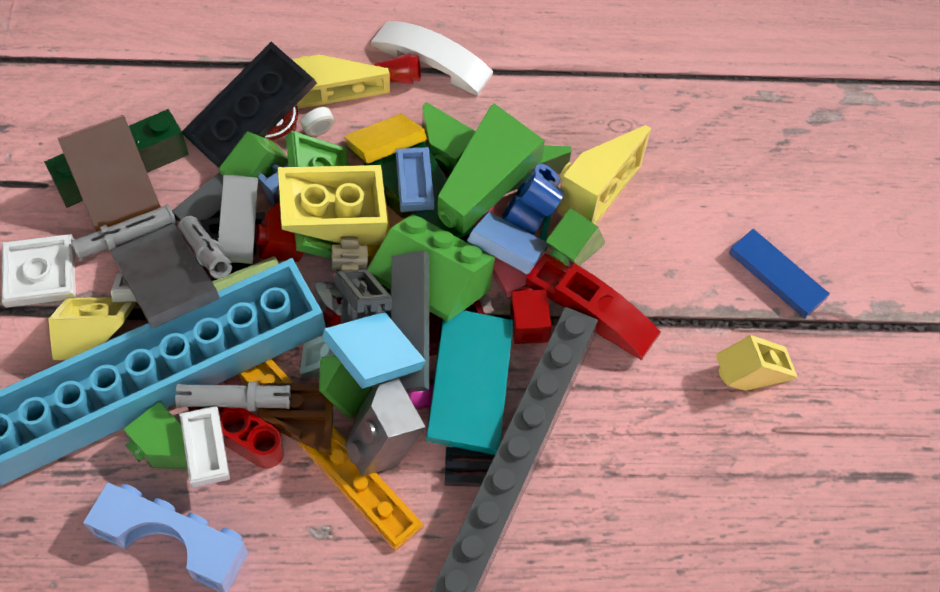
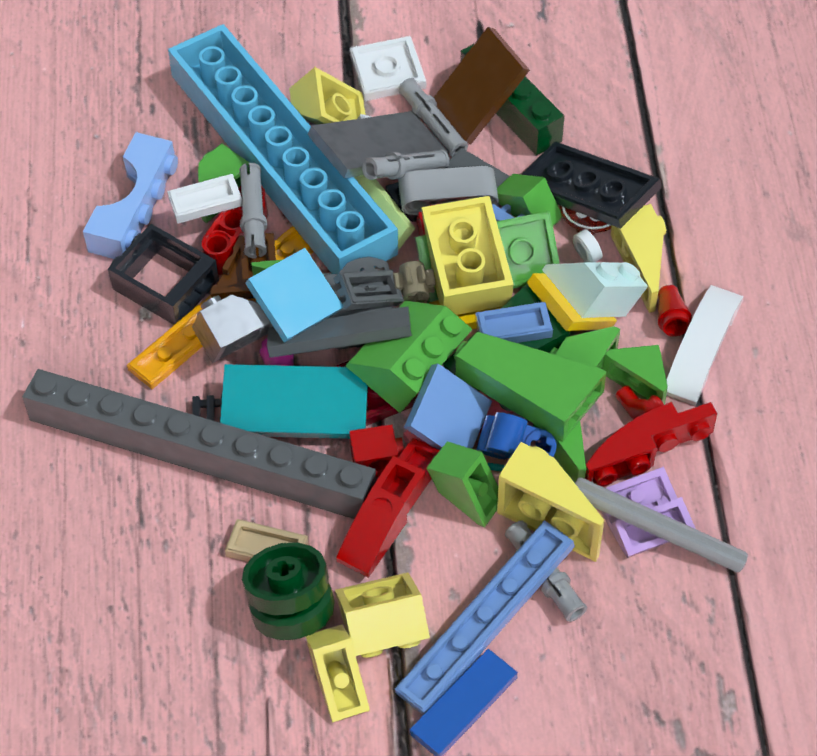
camera: 90 degrees right, 5 degrees down
none -> black window [108,224,219,325]
none -> tan tile [225,519,308,562]
none -> dark green wheel [242,542,335,640]
none -> light yellow slope [335,573,430,658]
none -> medium blue tile [395,520,575,715]
none -> light grey pin [505,521,587,622]
none -> light aqua slope [542,262,648,318]
none -> light grey axle [575,478,748,572]
none -> red slope [585,402,718,487]
none -> lavender slope [602,467,696,558]
none -> bright green slope [603,345,668,404]
none -> red arm [615,385,664,419]

